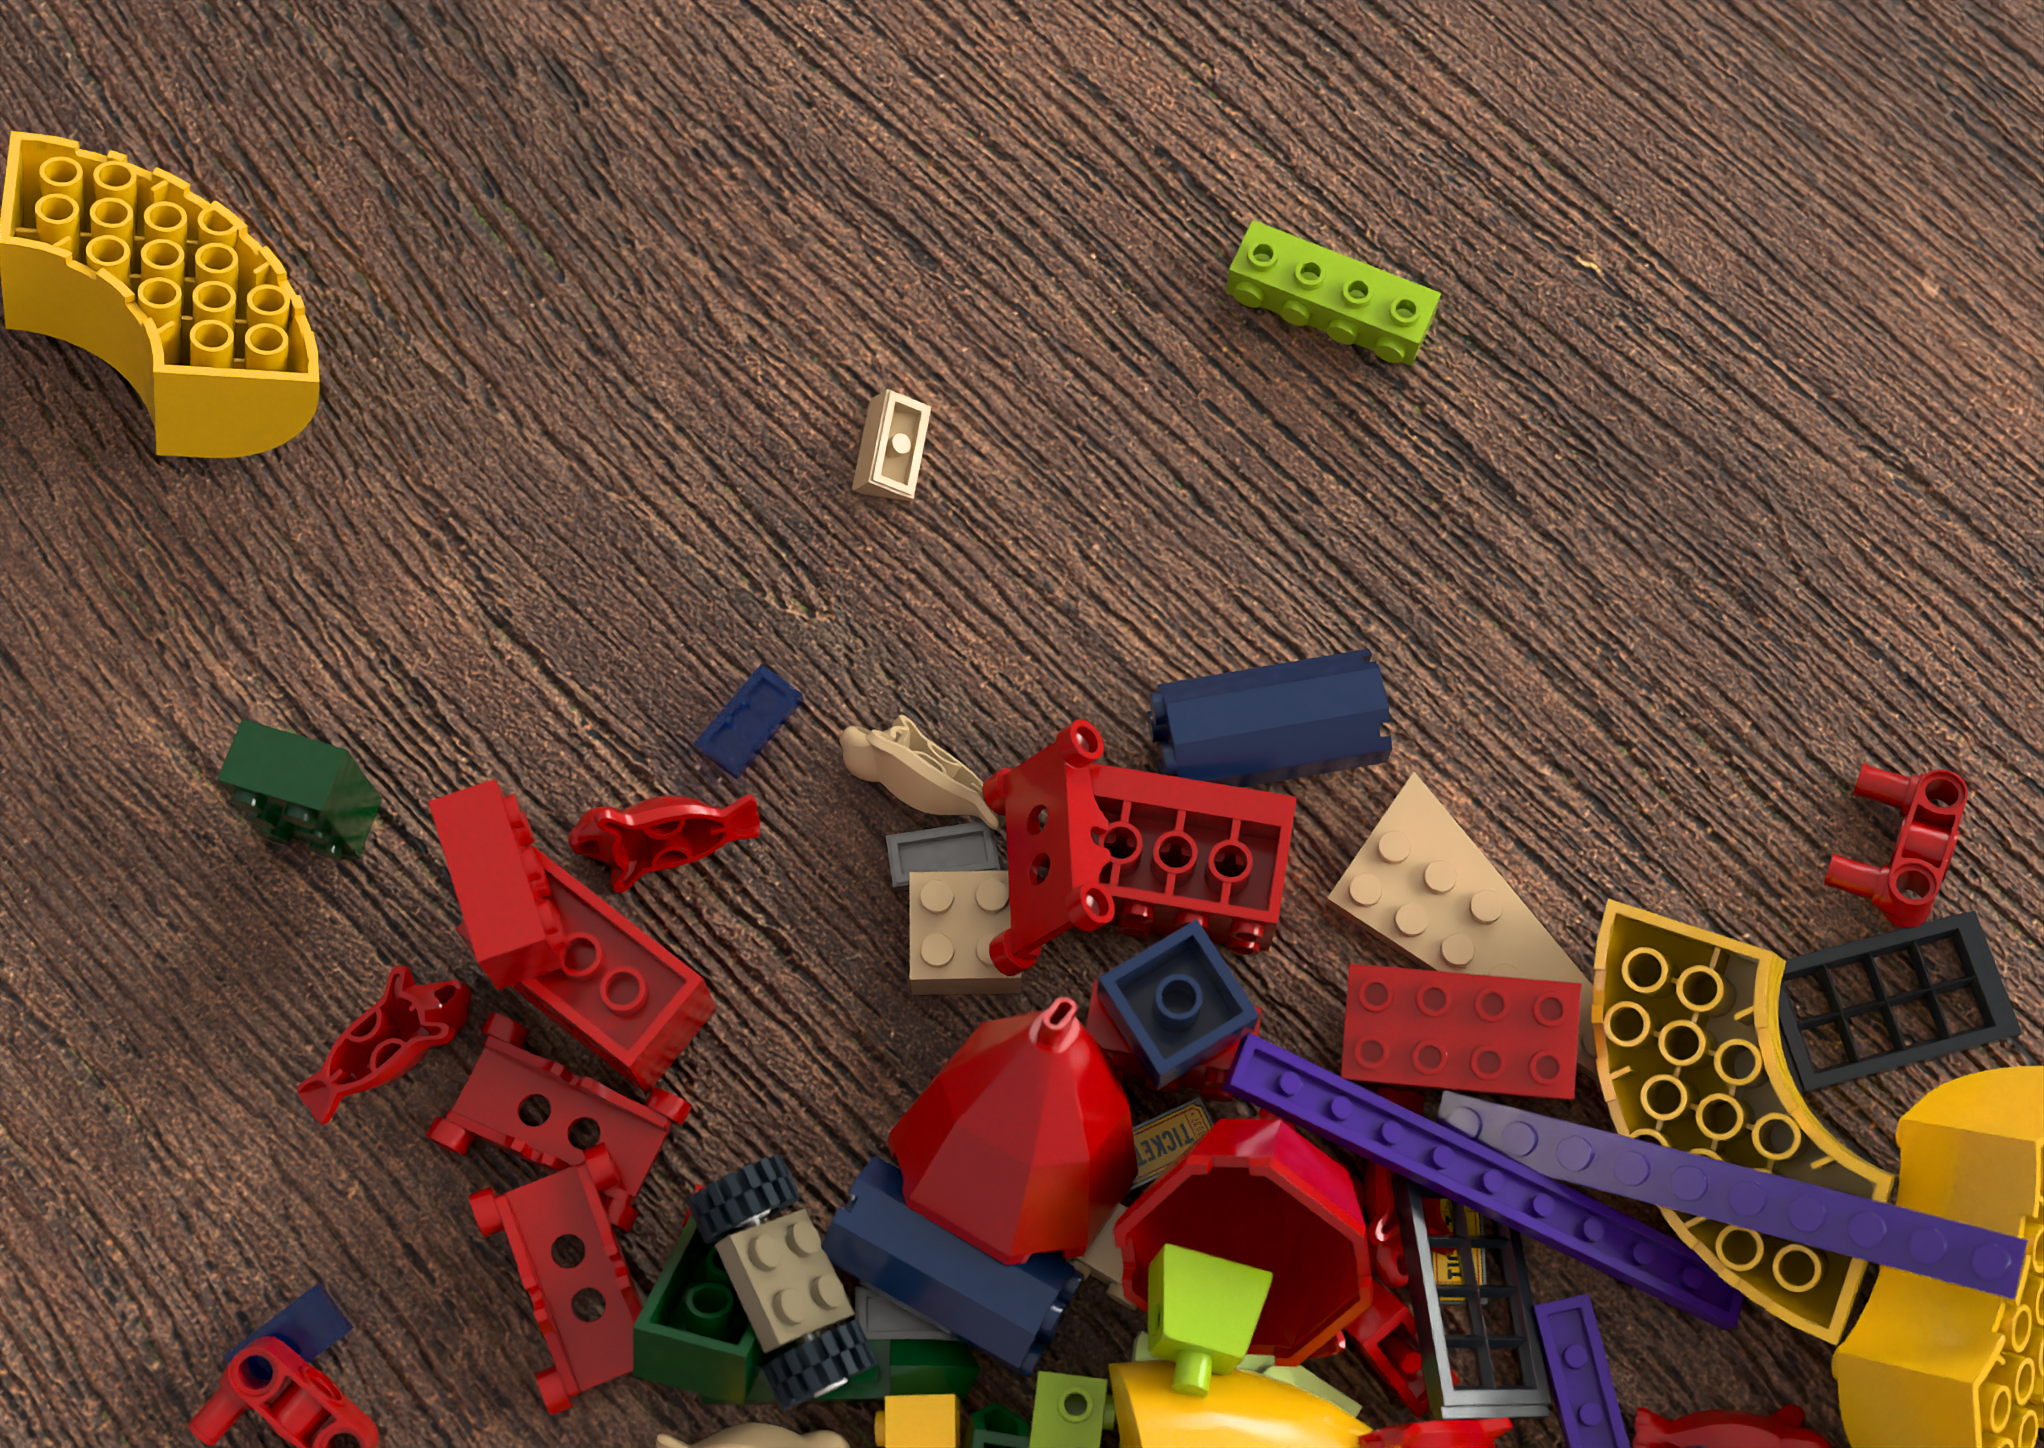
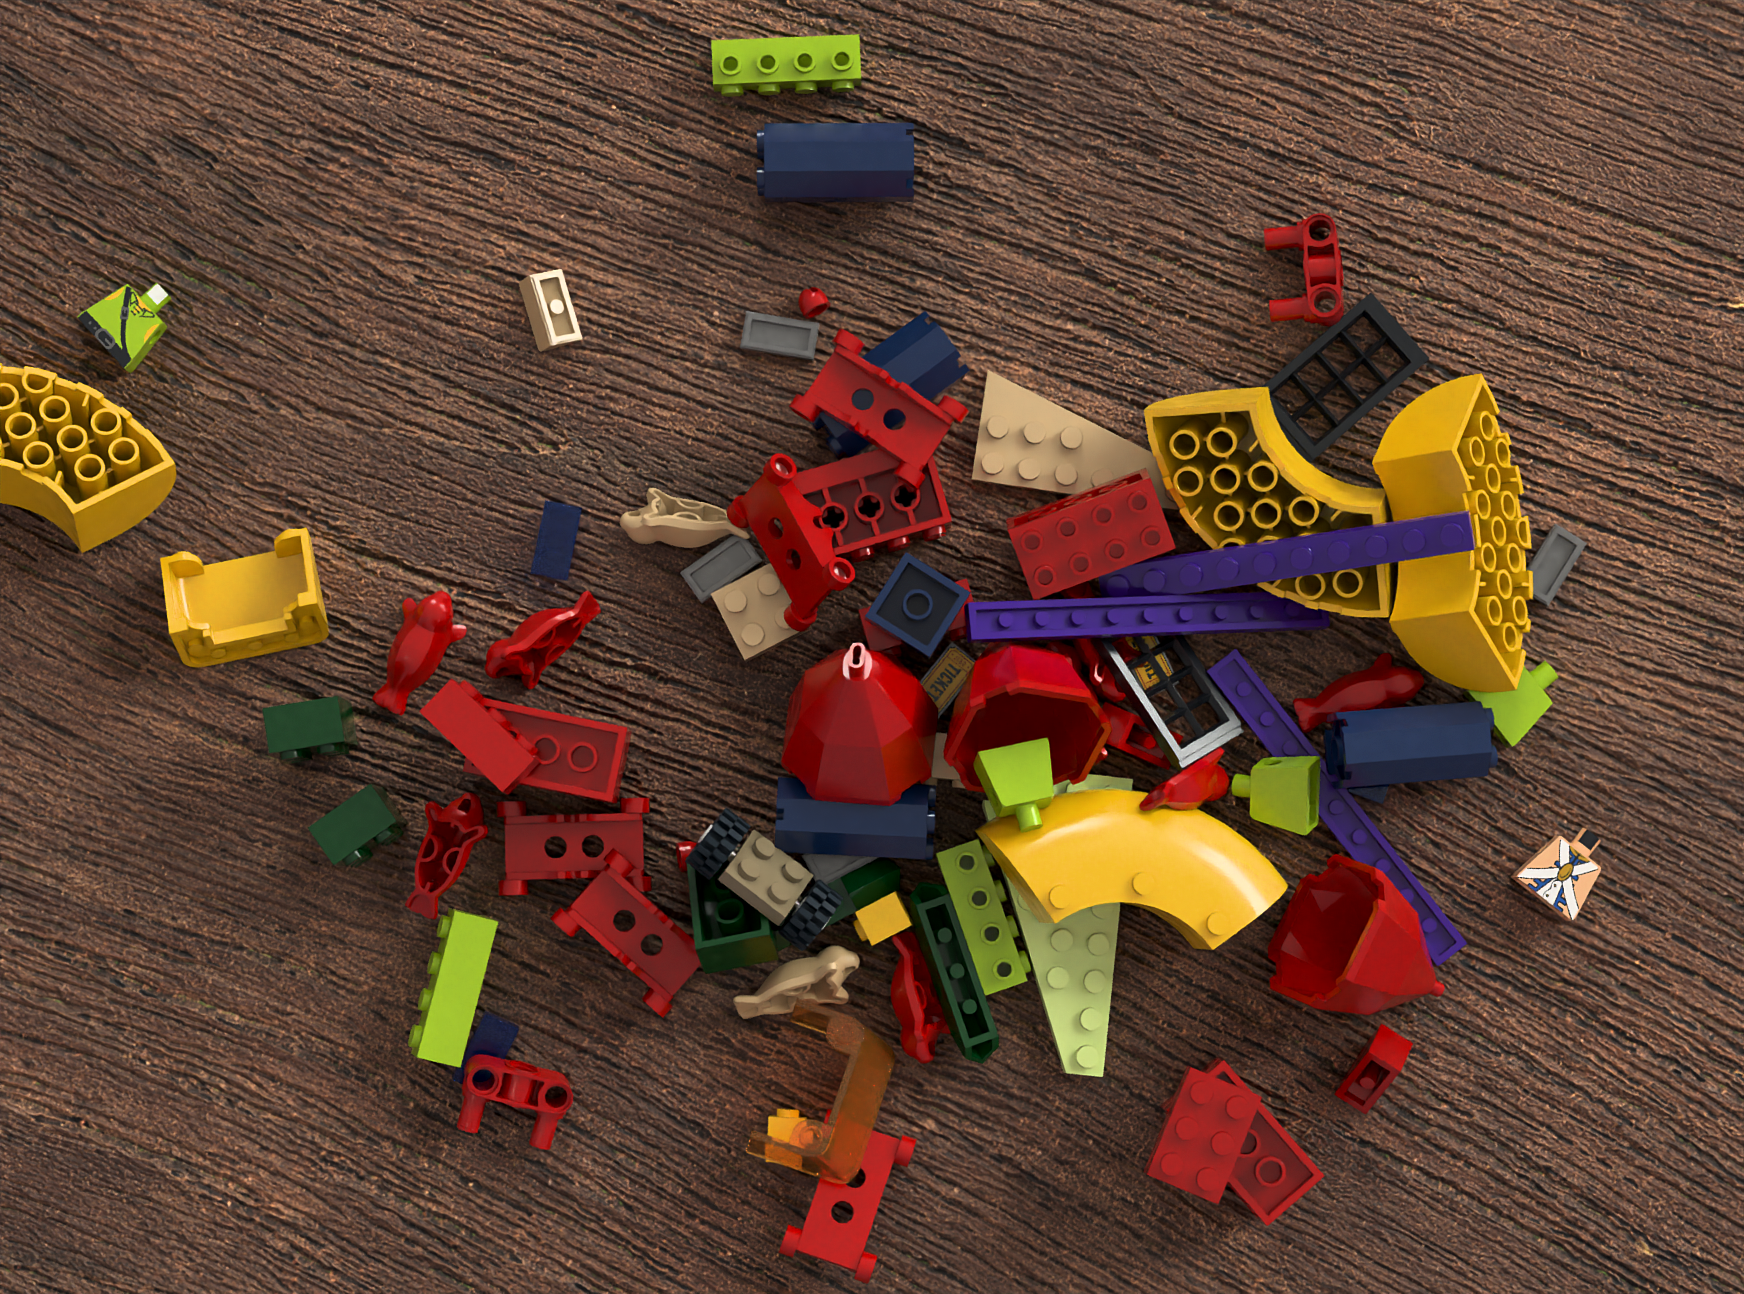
camera: 30 degrees left, 15 degrees up
none -> lime torso [77,282,172,373]
none -> yellow windscreen [160,528,329,668]
none -> dark green brick [308,784,408,868]
none -> red animal [372,591,467,716]
none -> lime brick [408,908,498,1068]
none -> flat silver tile [740,311,819,361]
none -> dark blue brick [757,123,914,202]
none -> red piece [788,328,969,490]
none -> red hinge [798,287,831,319]

